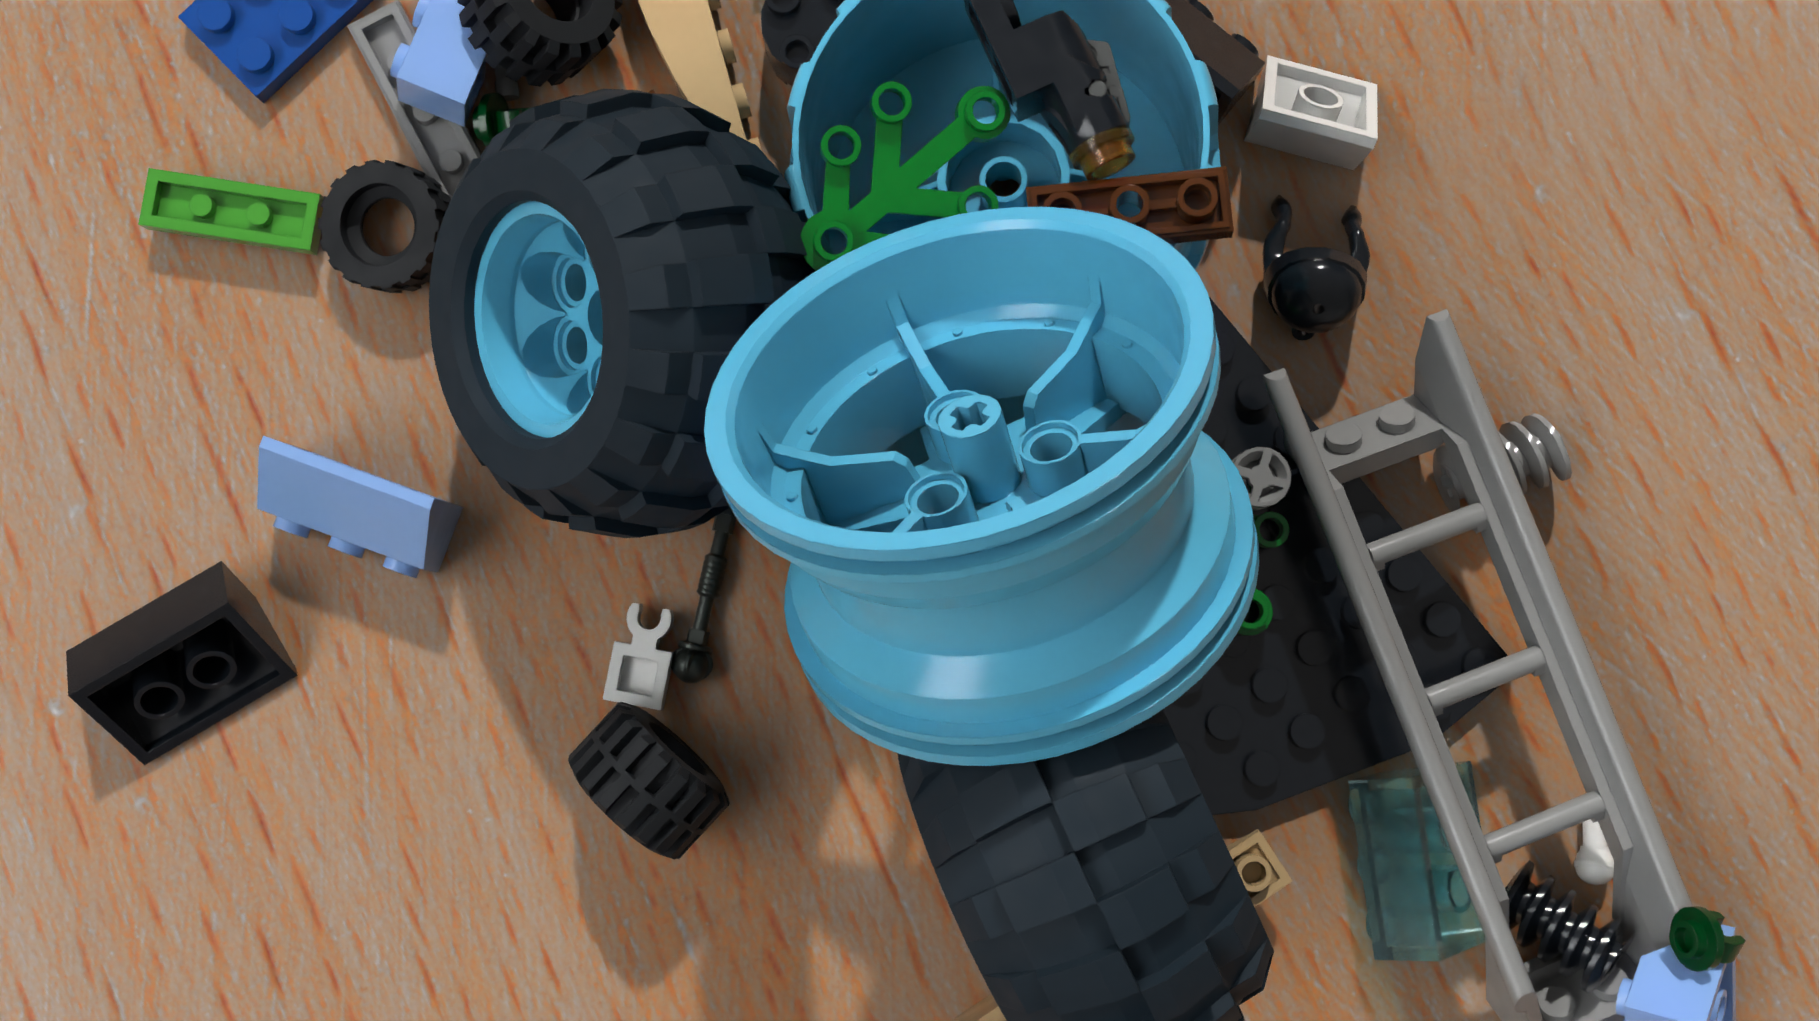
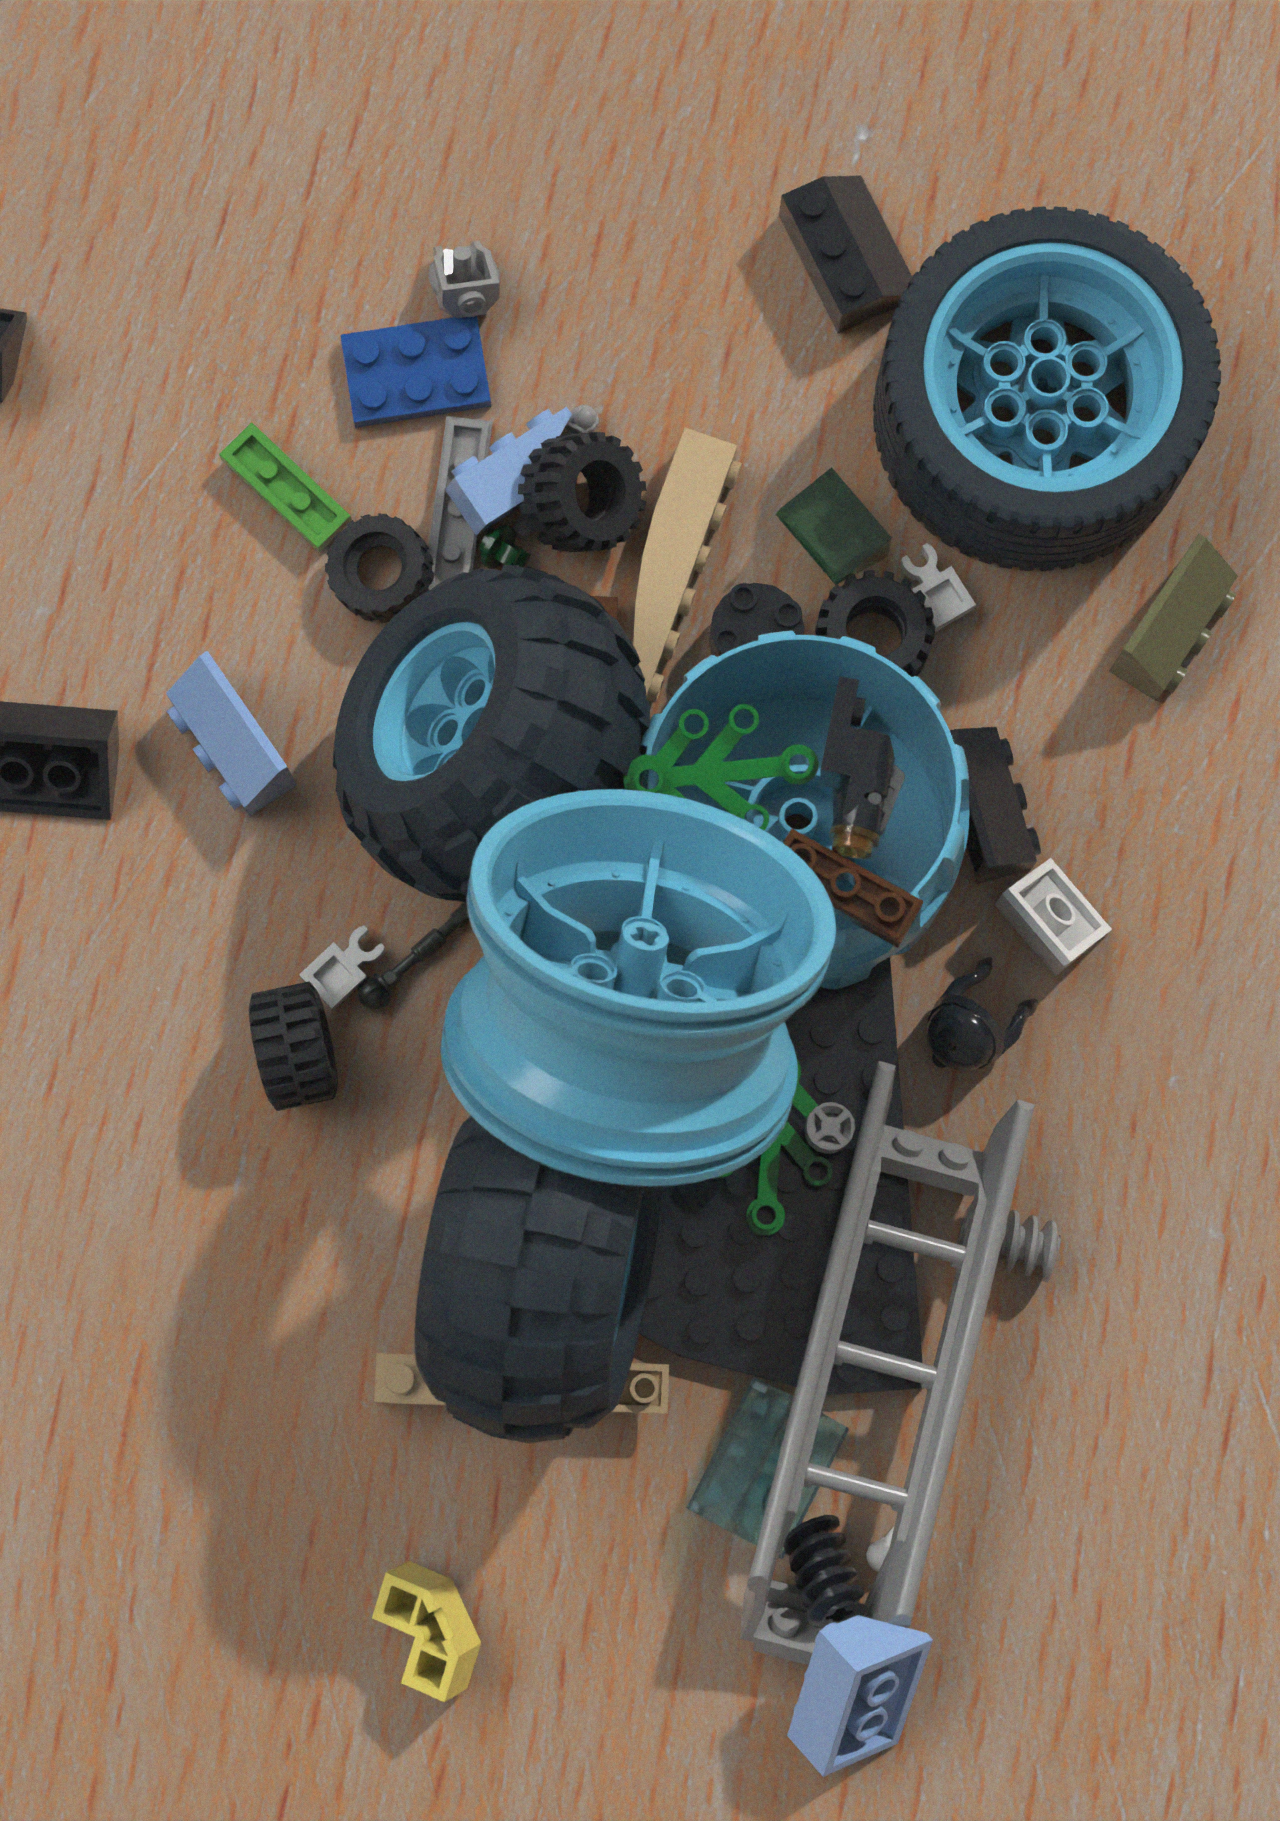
camera: 35 degrees right, 5 degrees down
dark green plate [1669,906,1746,972] -> none

